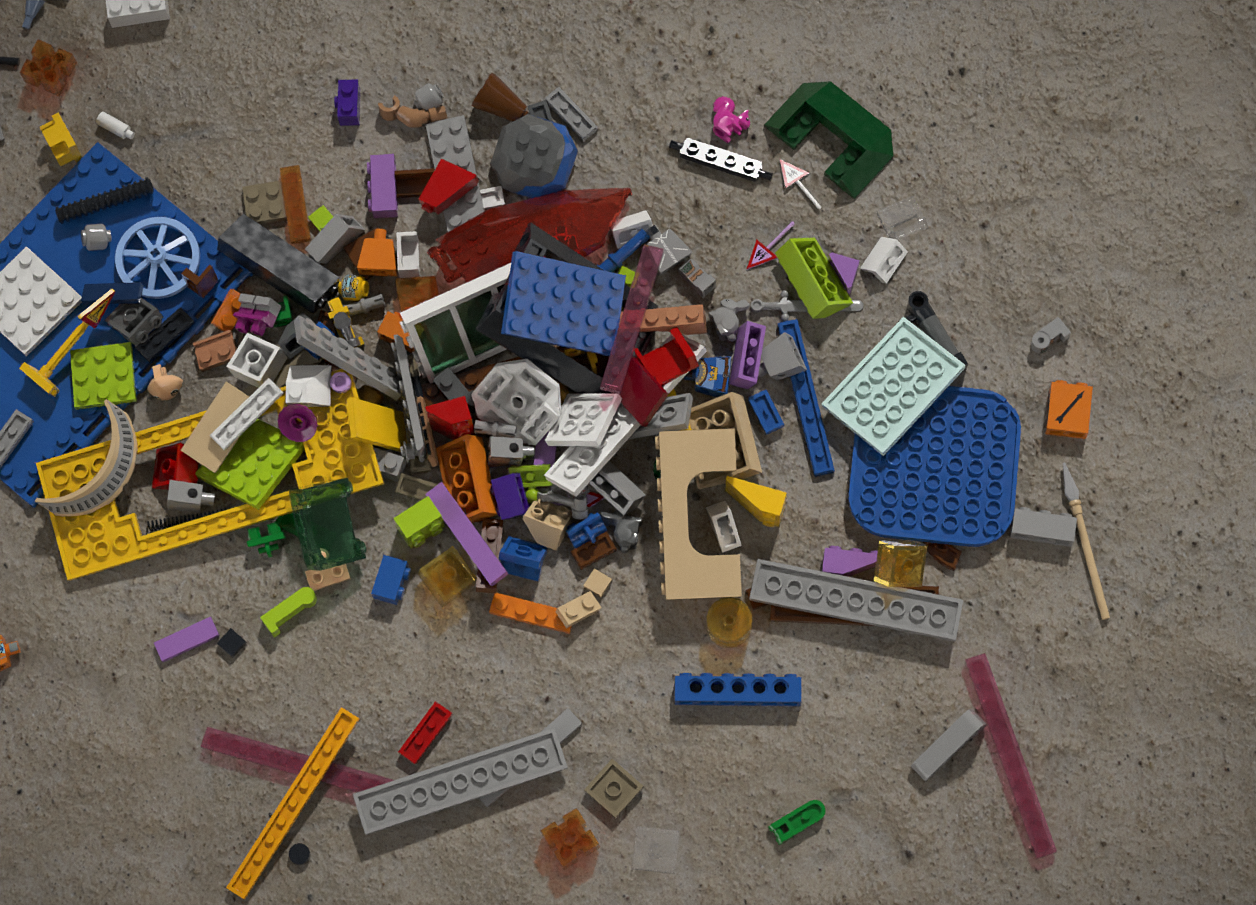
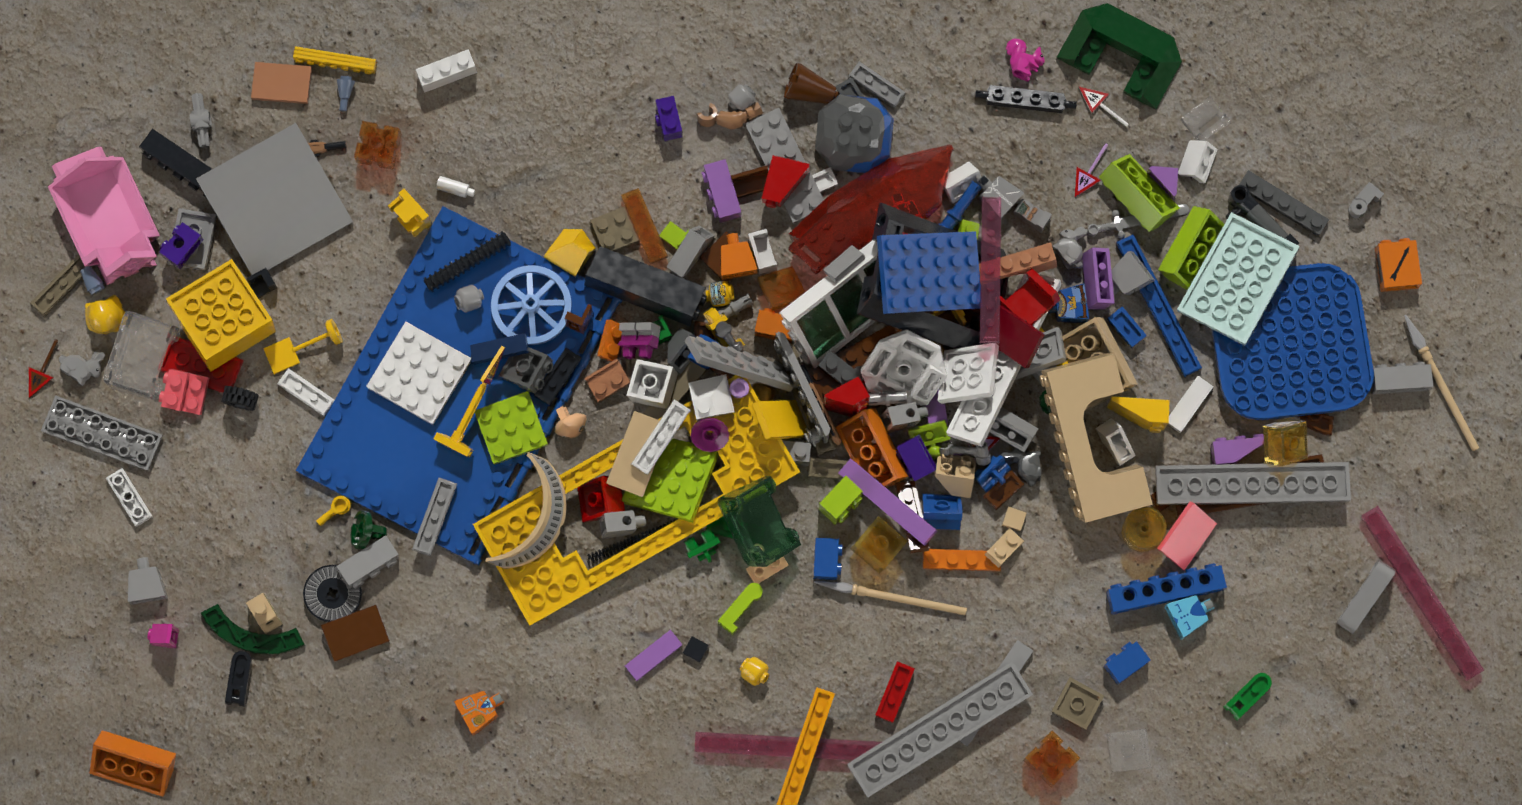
camera: 20 degrees left, 5 degrees up
none -> yellow slope [543,229,596,277]
none -> yellow head [740,657,769,686]
none -> tan piece [814,581,967,615]
none -> light grey tile [823,245,865,283]
none -> blue brick [1104,641,1150,685]
none -> coral tile [1157,501,1217,571]
none -> lime slope [1158,206,1224,290]
none -> medium azure torso [1164,596,1214,640]
none -> white tile [1168,376,1214,433]
none -> dark grey plate [1239,170,1329,237]

